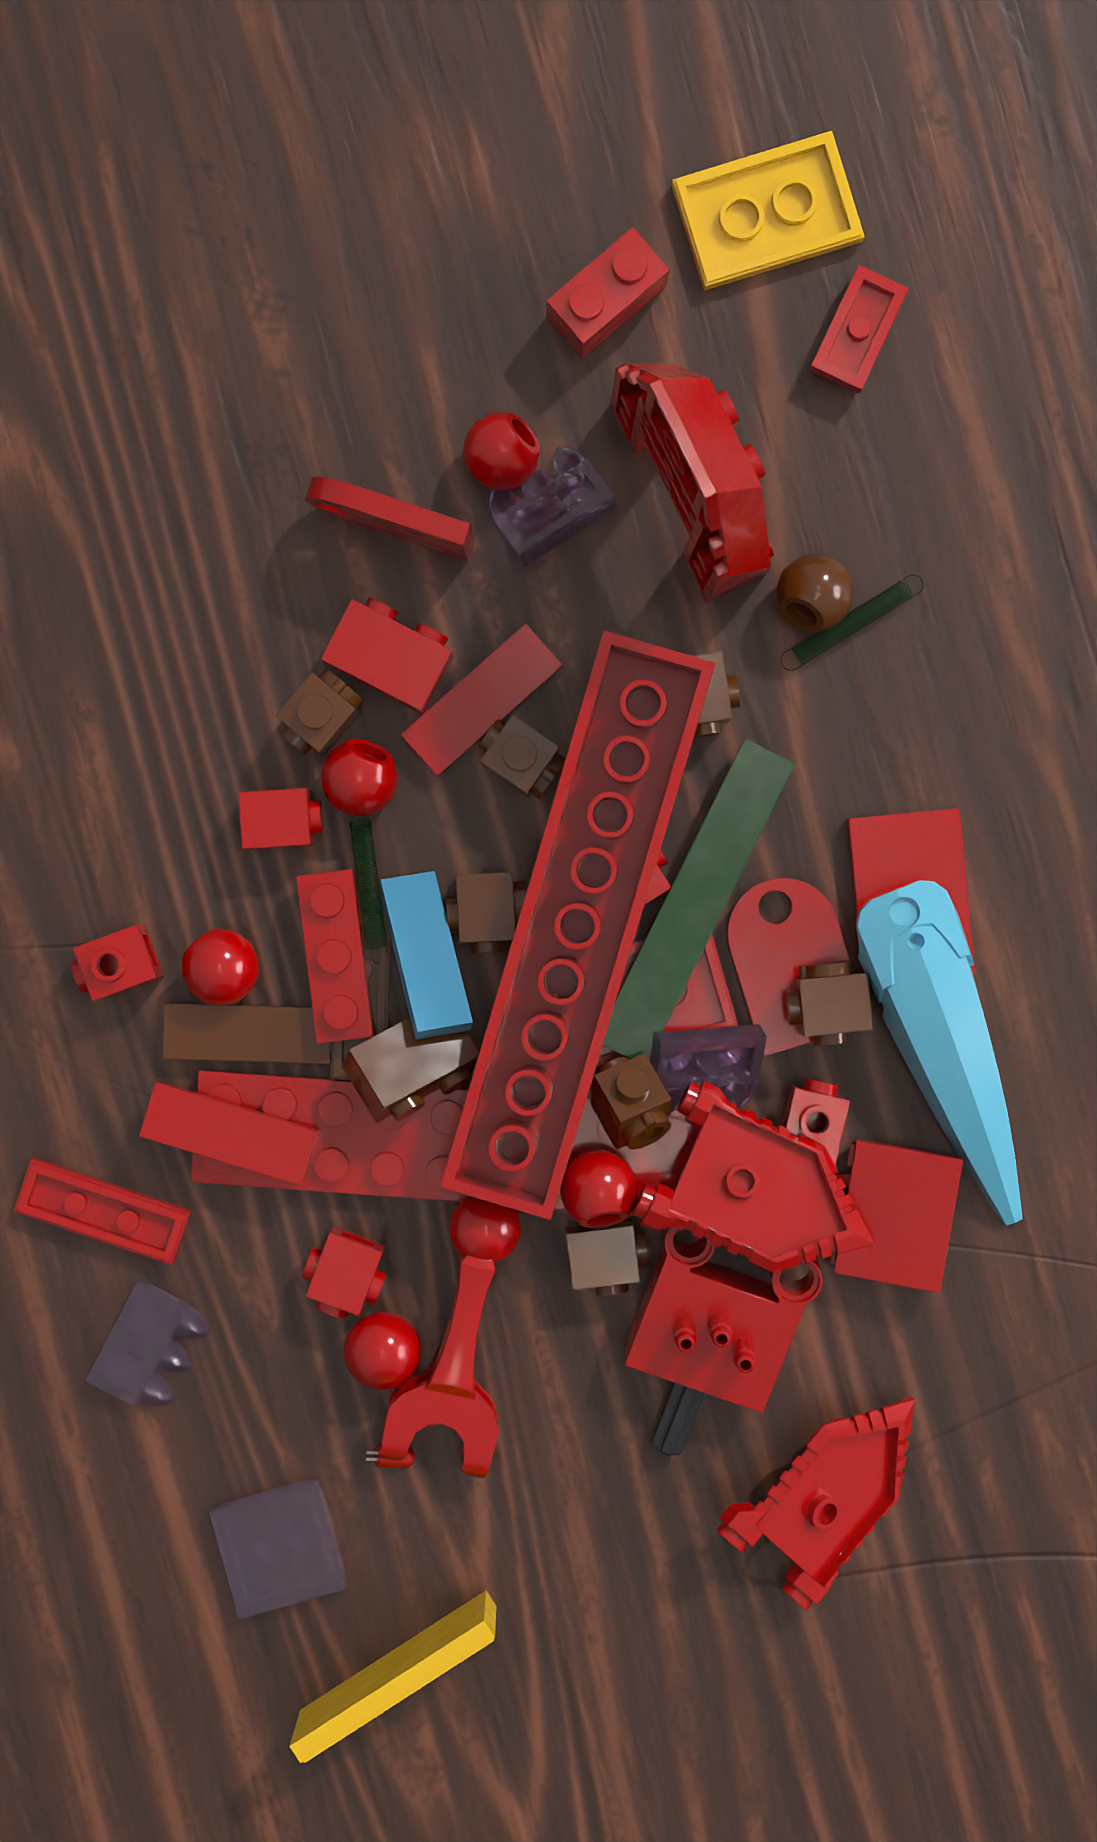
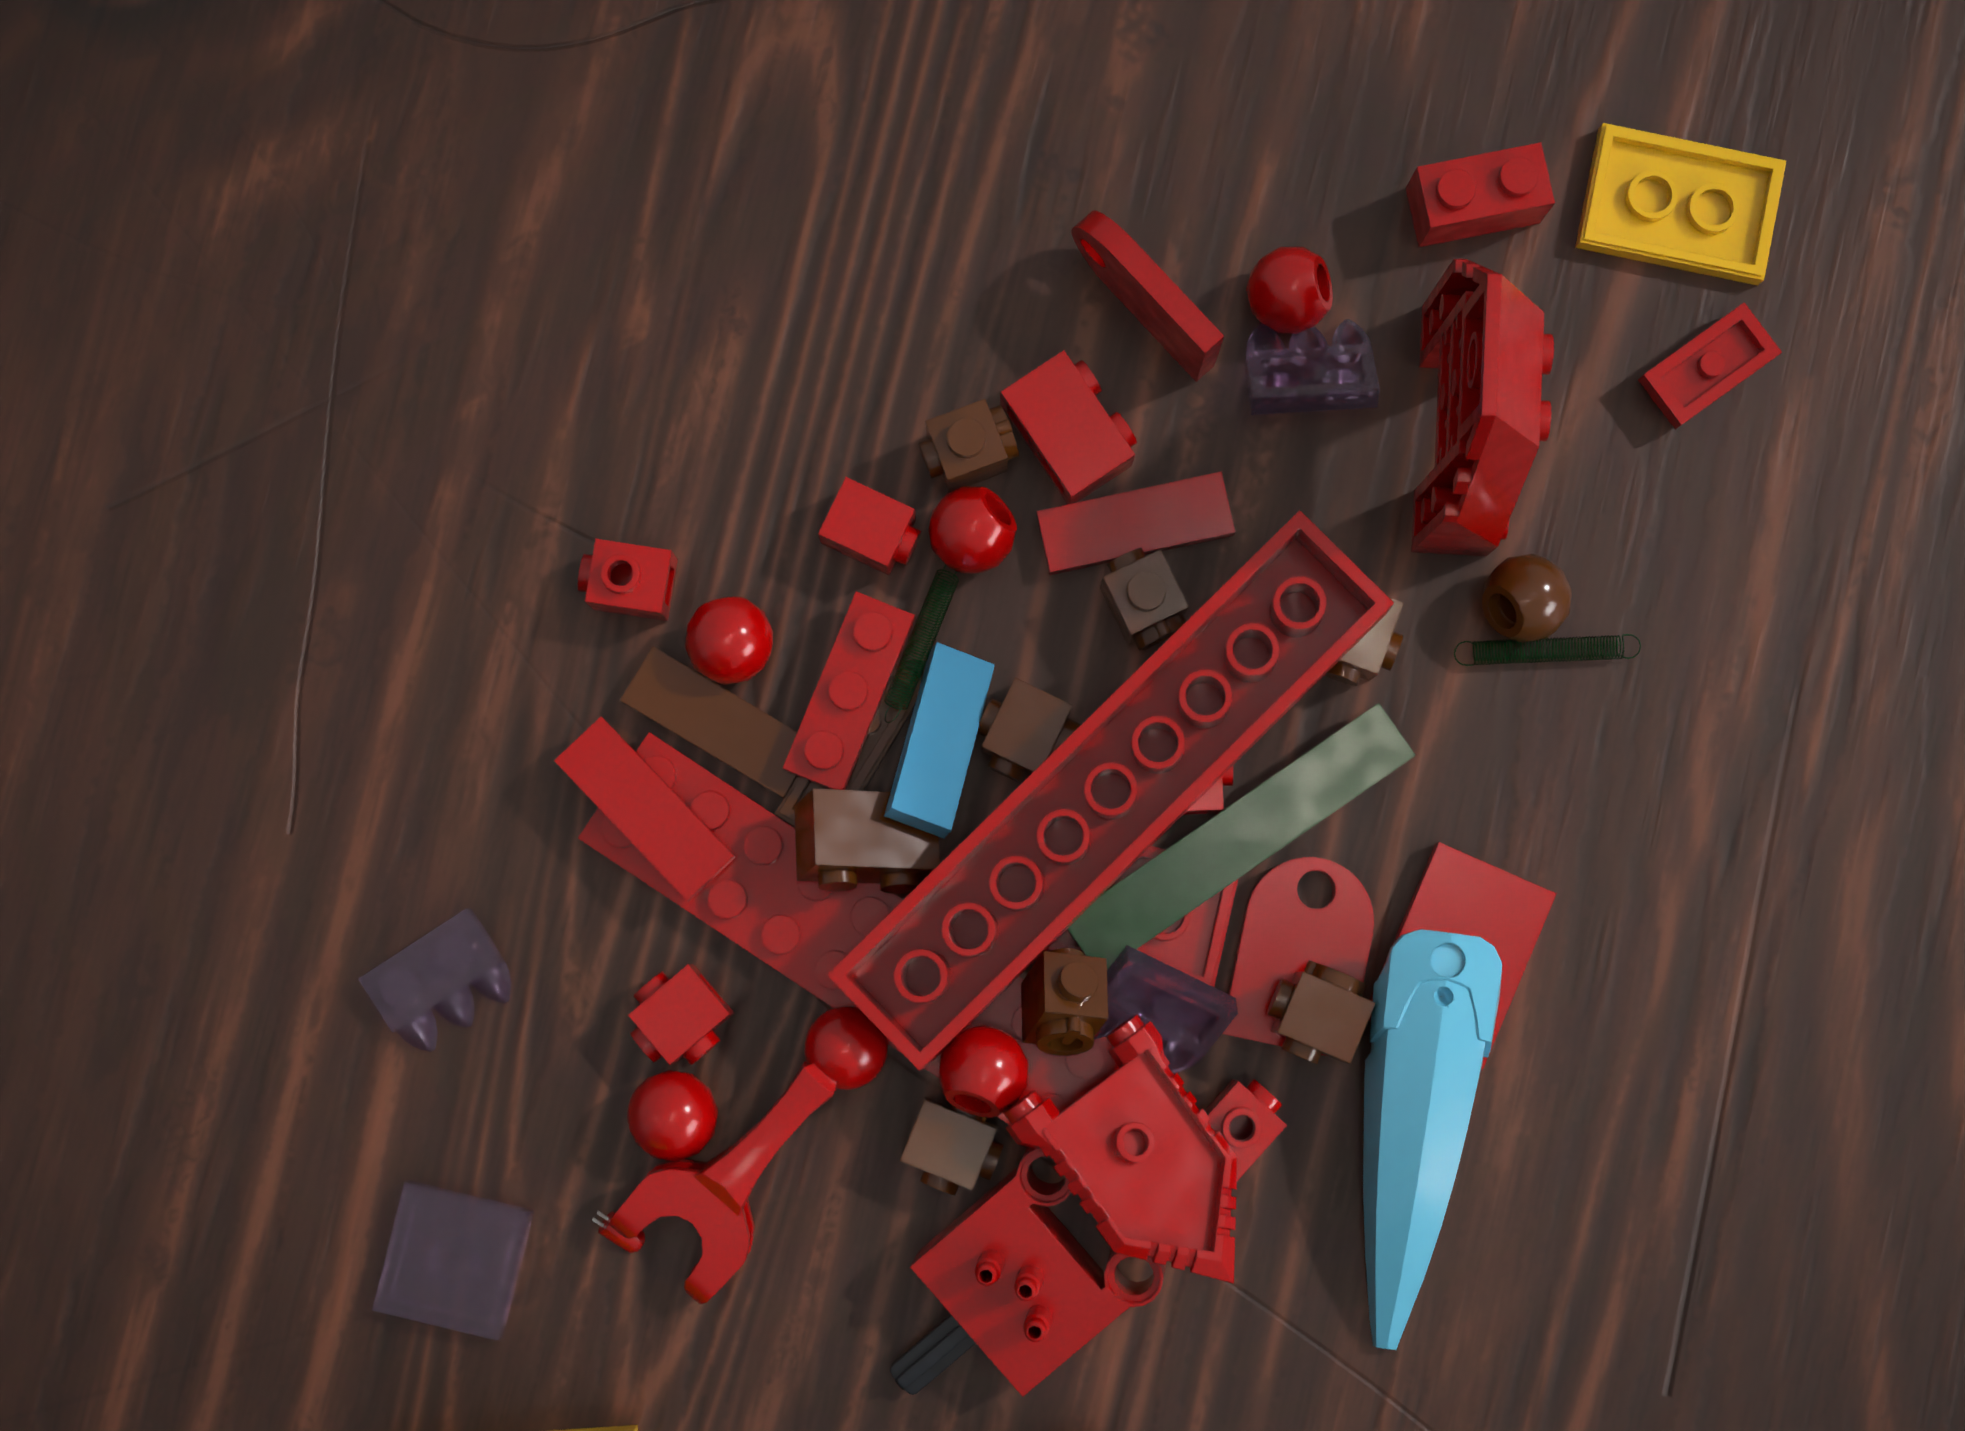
camera: 25 degrees right, 5 degrees down
red tile [13,1157,192,1266] -> none
red piece [830,1138,963,1293] -> none

